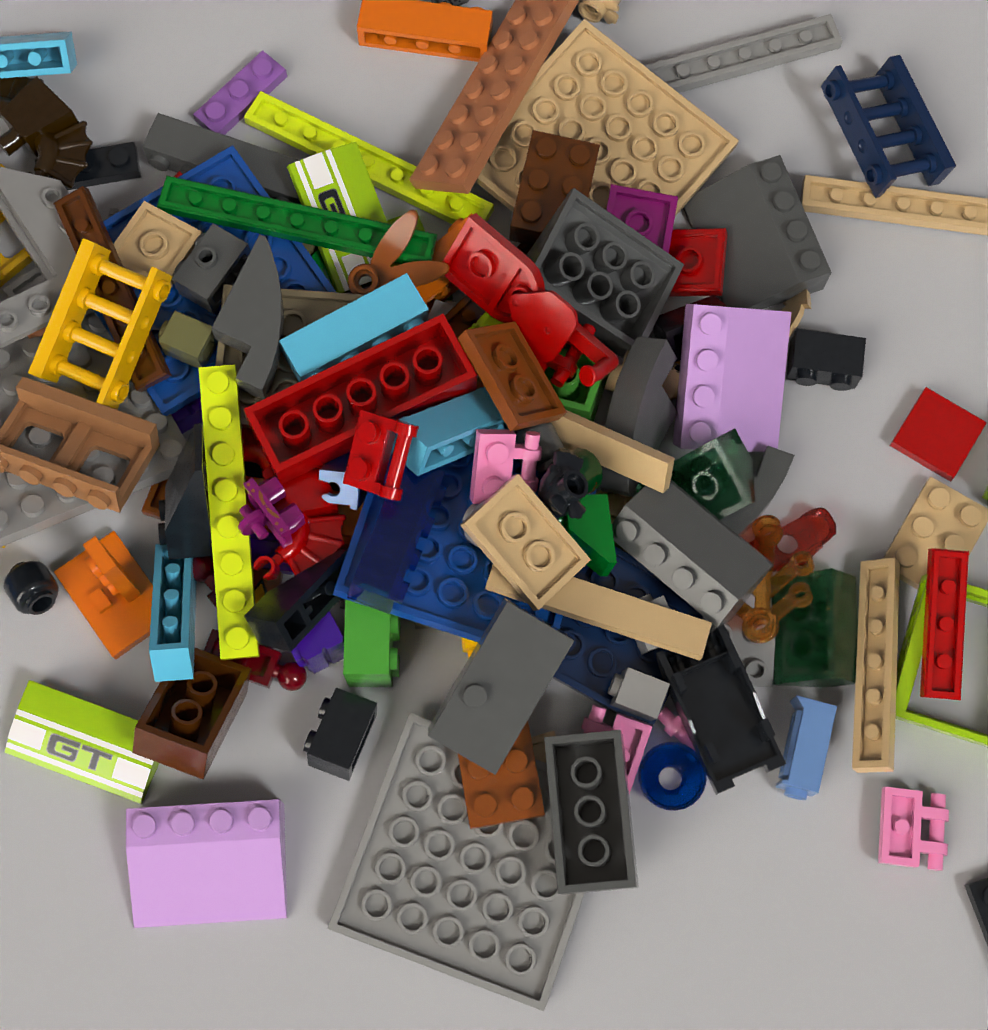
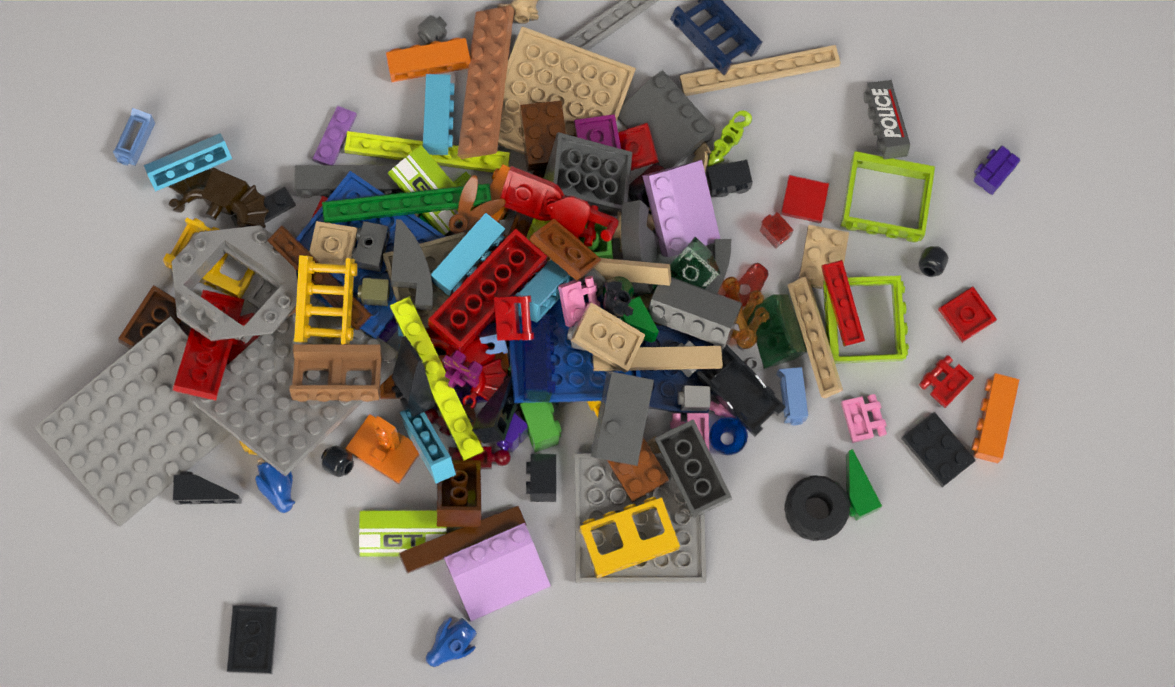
camera: 25 degrees left, 0 degrees up
none -> reddish brown tile [398,506,527,574]
none -> medium azure brick [423,74,455,155]
none -> blue animal [426,617,477,667]
none -> yellow window [579,497,680,579]
none -> lime animal [708,110,752,167]
none -> clear red brick [760,212,794,249]
none -> black tyre [784,475,850,541]
none -> green slope [846,449,882,521]

